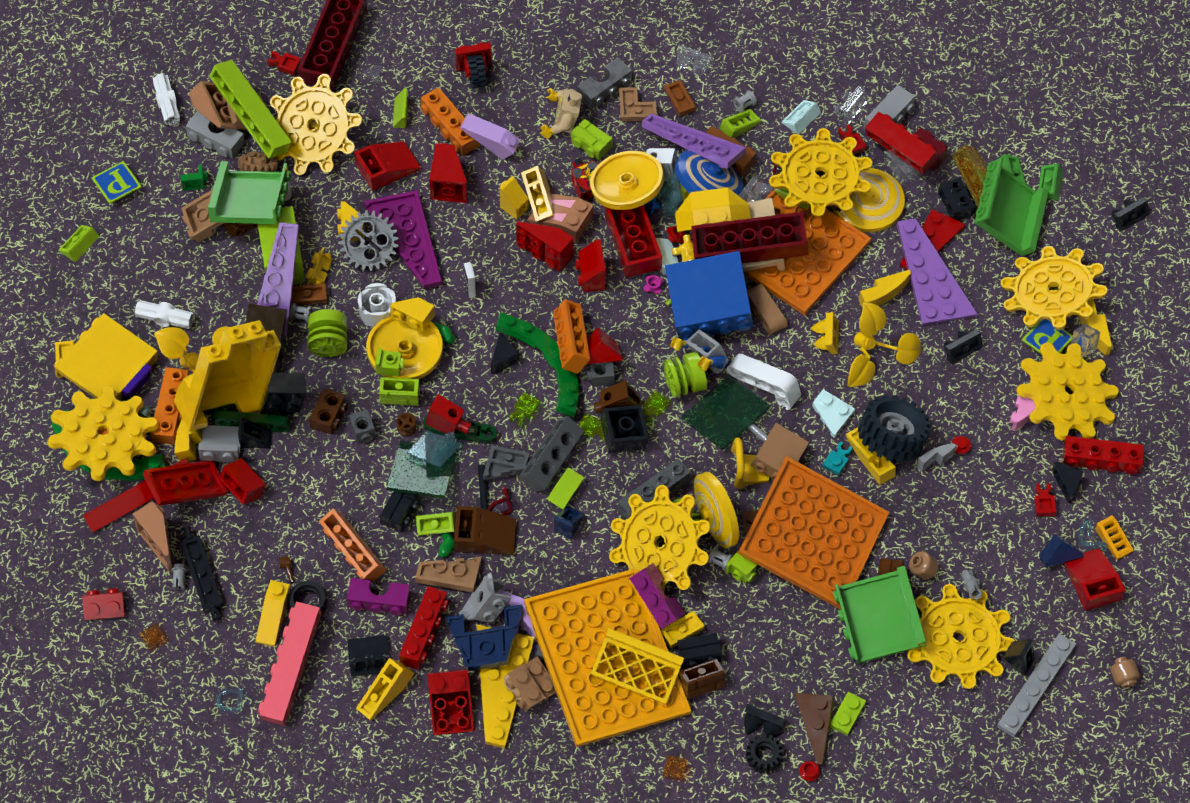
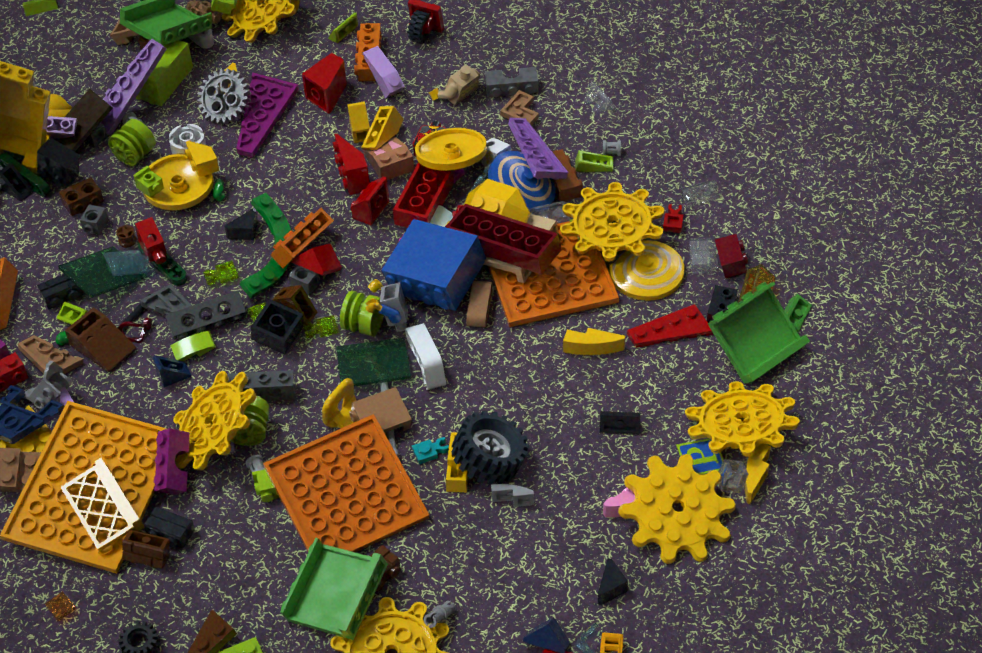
camera: 40 degrees right, 10 degrees down
white piece [135,300,194,329] -> none
dark orange plate [291,283,327,306] -> none
yellow hinge [306,247,332,285] -> none
red slope [354,141,421,191] -> none
lime brick [379,377,420,406] -> none
white tile [464,262,476,298] -> none
lime brick [571,119,613,160] -> none
blue plant [644,196,661,216] -> none
yellow plate [661,611,704,649] -> none
dark orange plate [664,80,696,117] -> none
yellow dish [694,472,739,548] -> none
black tile [744,704,787,737] -> none
light aqua slope [782,100,821,134] -> none
yellow tile [810,312,839,354] -> none
light aqua wing [812,389,855,438] -> none
yellow plant [848,302,922,387] -> none
light grey brick [864,85,915,129] -> none
red brick [865,112,937,175] -> none
medium lavender wing [897,218,978,326] -> none
medium nougat head [909,551,938,580] -> none
red plate [952,436,971,454] -> none
red plate [1034,483,1056,516] -> none
bright green slope [1038,164,1063,200] -> none
red brick [1062,436,1144,475] -> none
black tile [1112,197,1149,232] -> none

